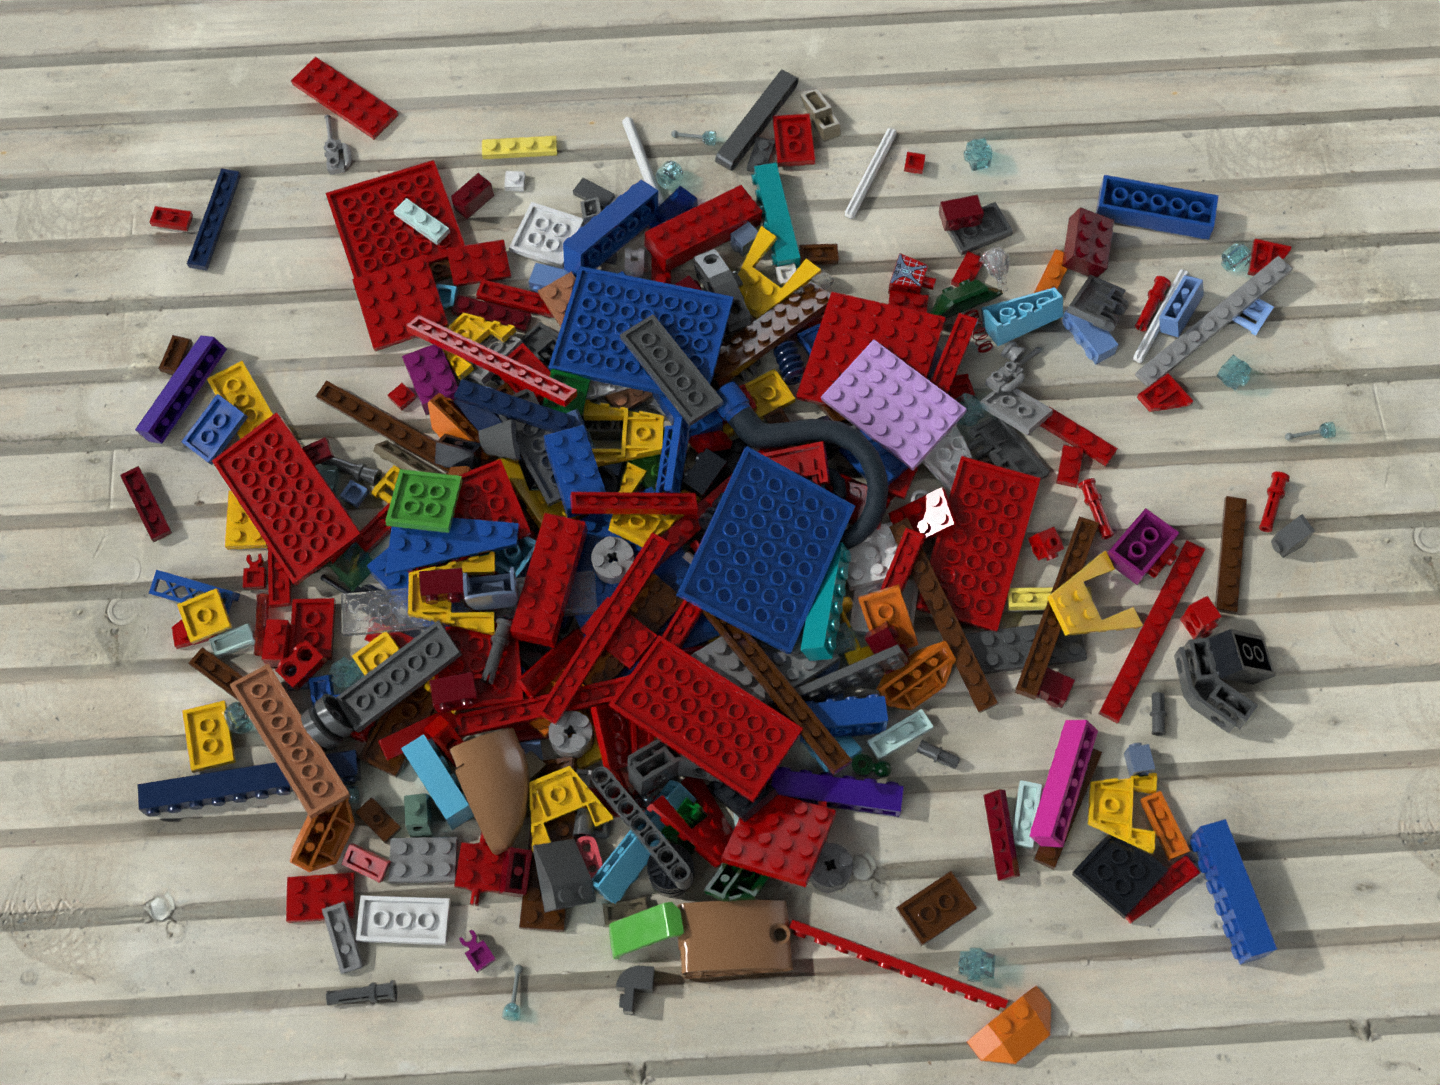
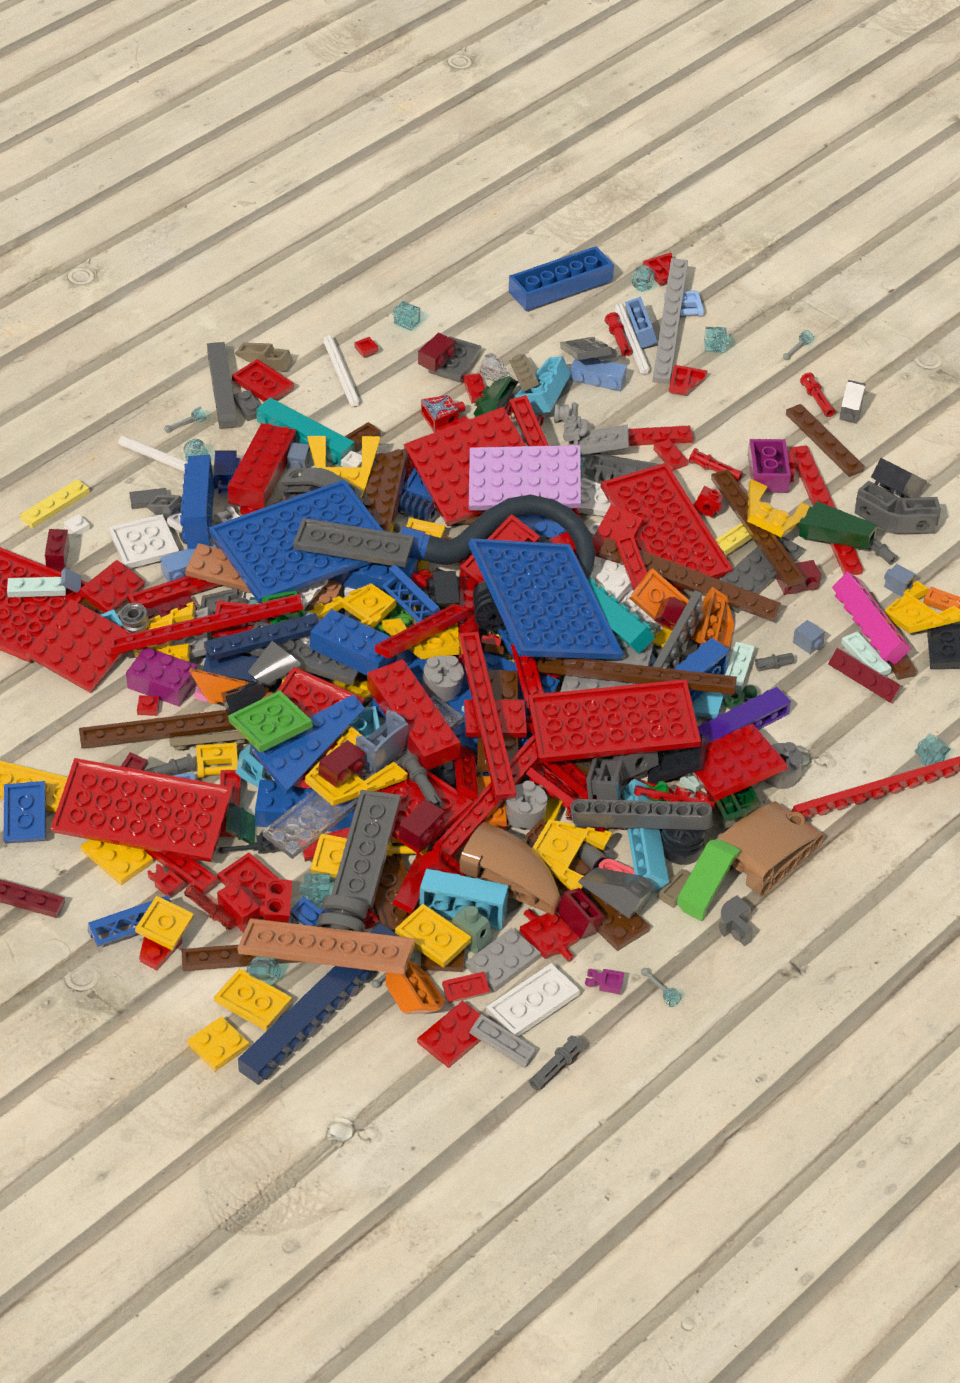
camera: 45 degrees left, 20 degrees down
light aqua tile [209,623,257,659] -> none
reddish brown plate [896,871,977,947] -> none
orange plate [1034,249,1068,293] -> none
dark red brick [1062,207,1114,278] -> none
red brick [1180,595,1222,639] -> none
none -> sand blue tile [61,568,81,593]
none -> flat silver wheel [120,603,149,633]
none -> yellow plate [187,1016,249,1072]
none -> yellow plate [395,904,472,968]
none -> dark tan plate [509,353,539,392]
none -> sand blue brick [793,620,825,654]
none -> dark green slope [798,501,877,549]

